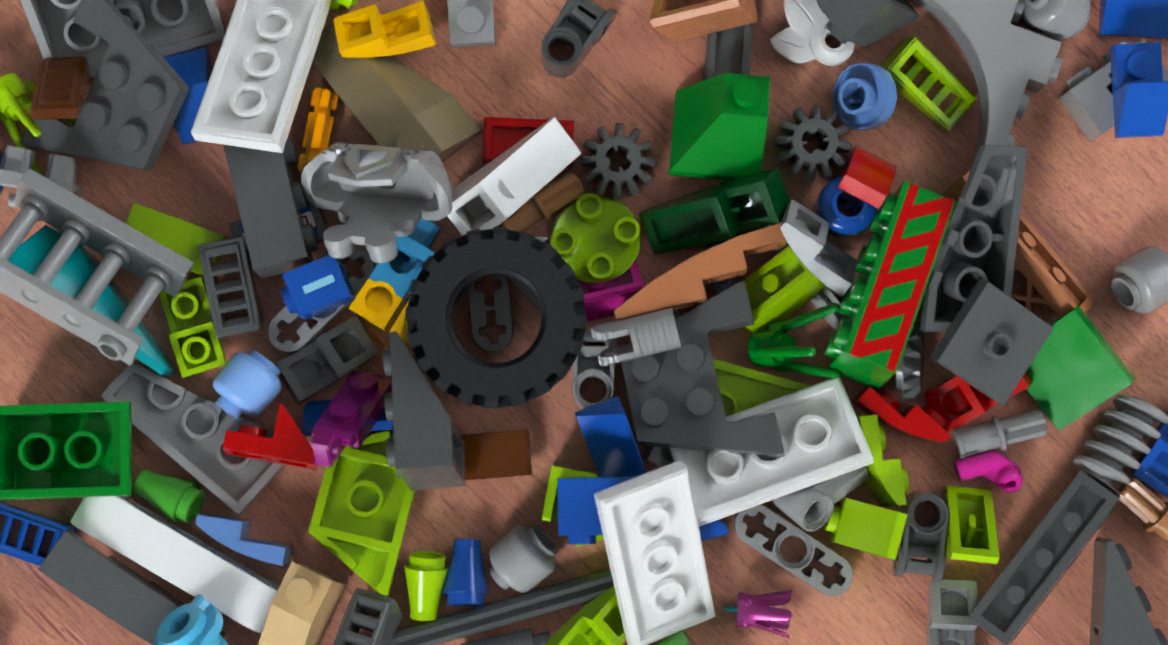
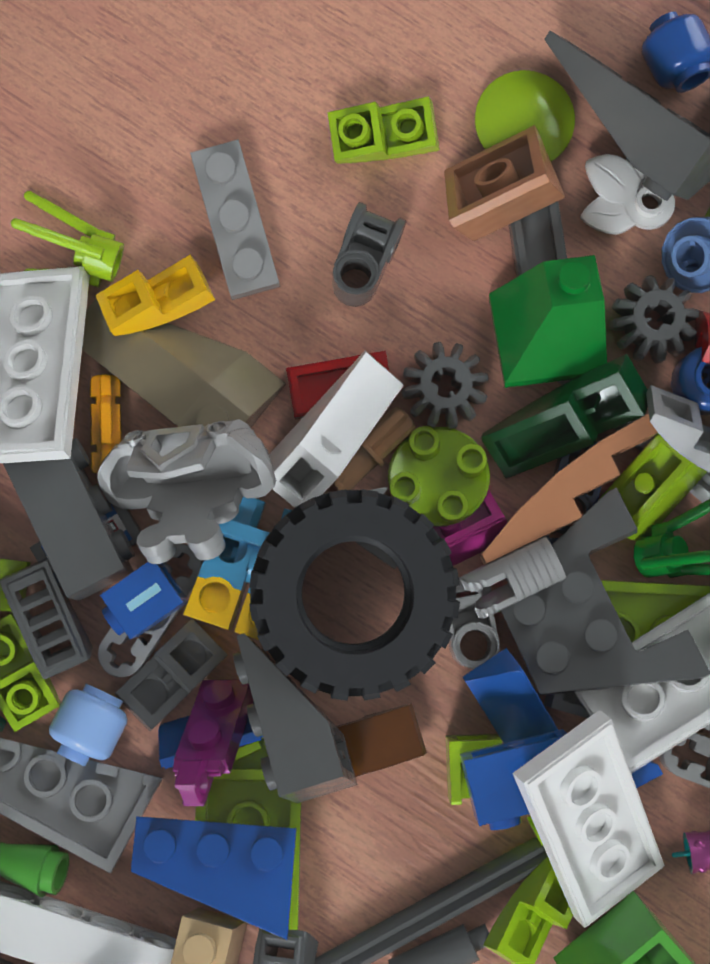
camera: 15 degrees left, 0 degrees up
medium blue slope [195,513,292,566] -> none
red slope [223,403,318,470] -> none
lime cone [404,551,449,621] -> none
blue cone [443,539,489,607] -> none
light grey beam [468,274,514,352] -> none
light grey head [489,524,558,593] -> none
none -> blue wing [131,816,297,940]

